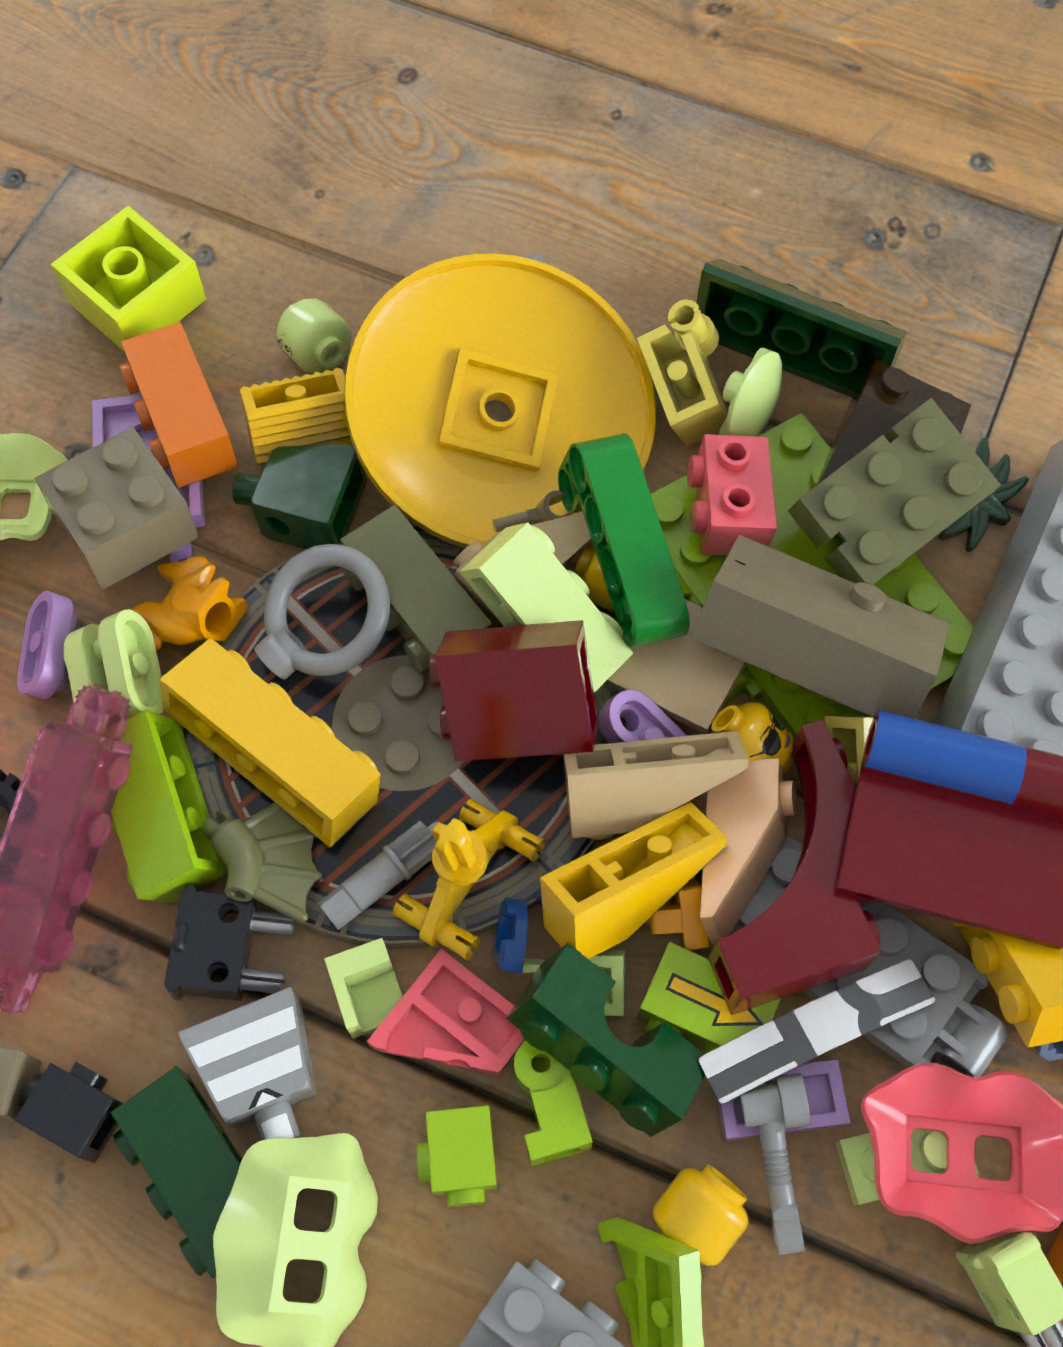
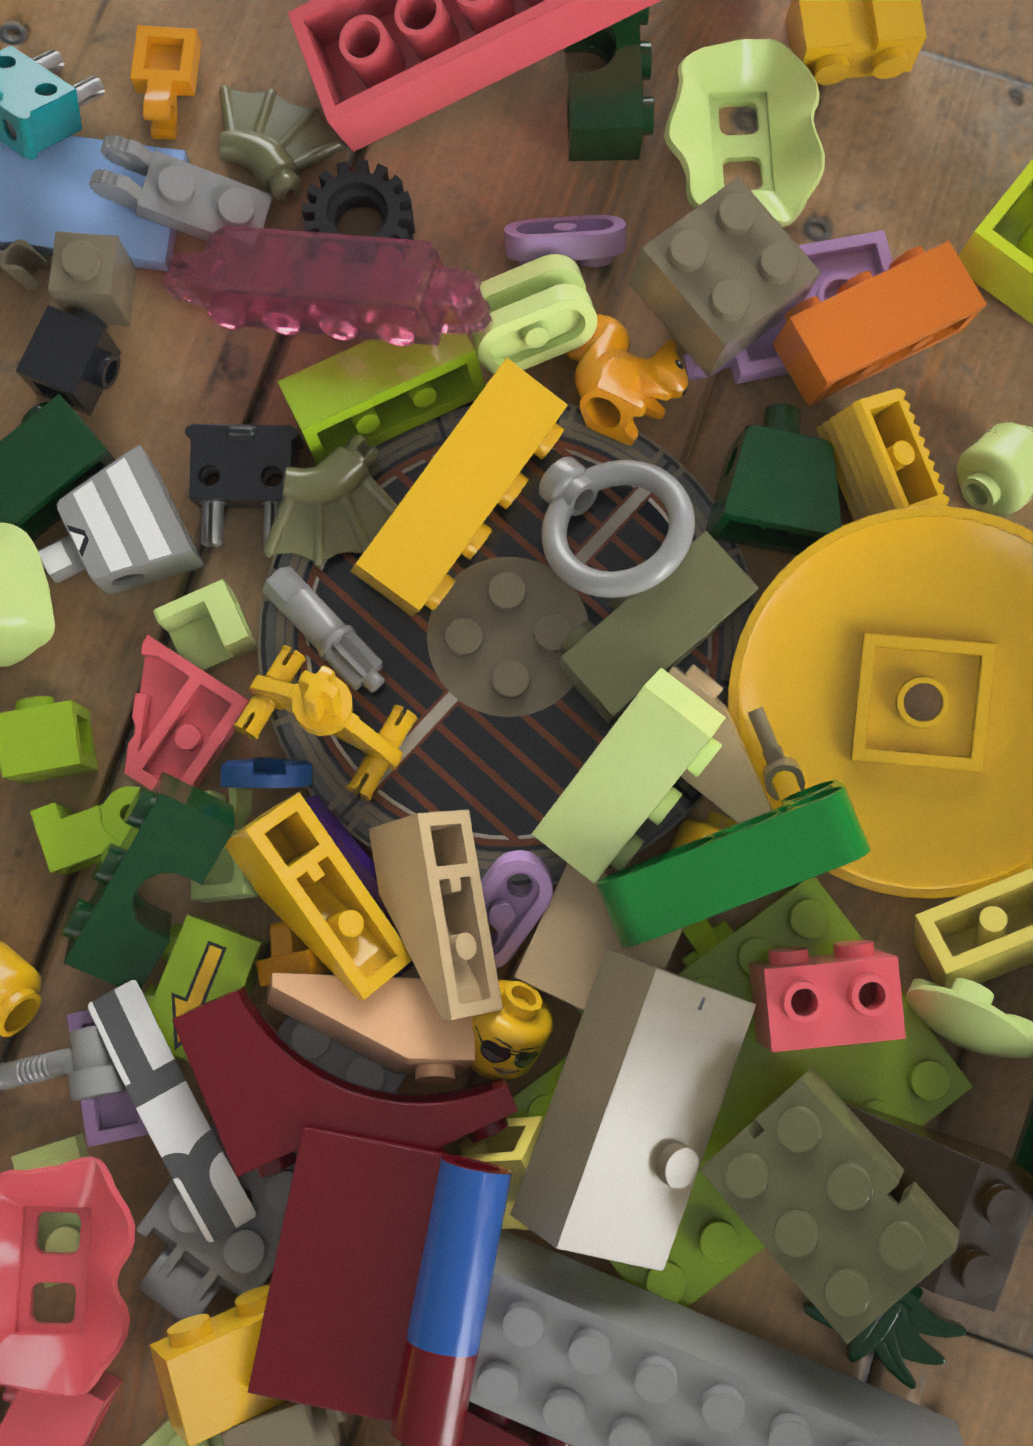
camera: 85 degrees right, 15 degrees up
dark red brick [429,620,599,761] -> none

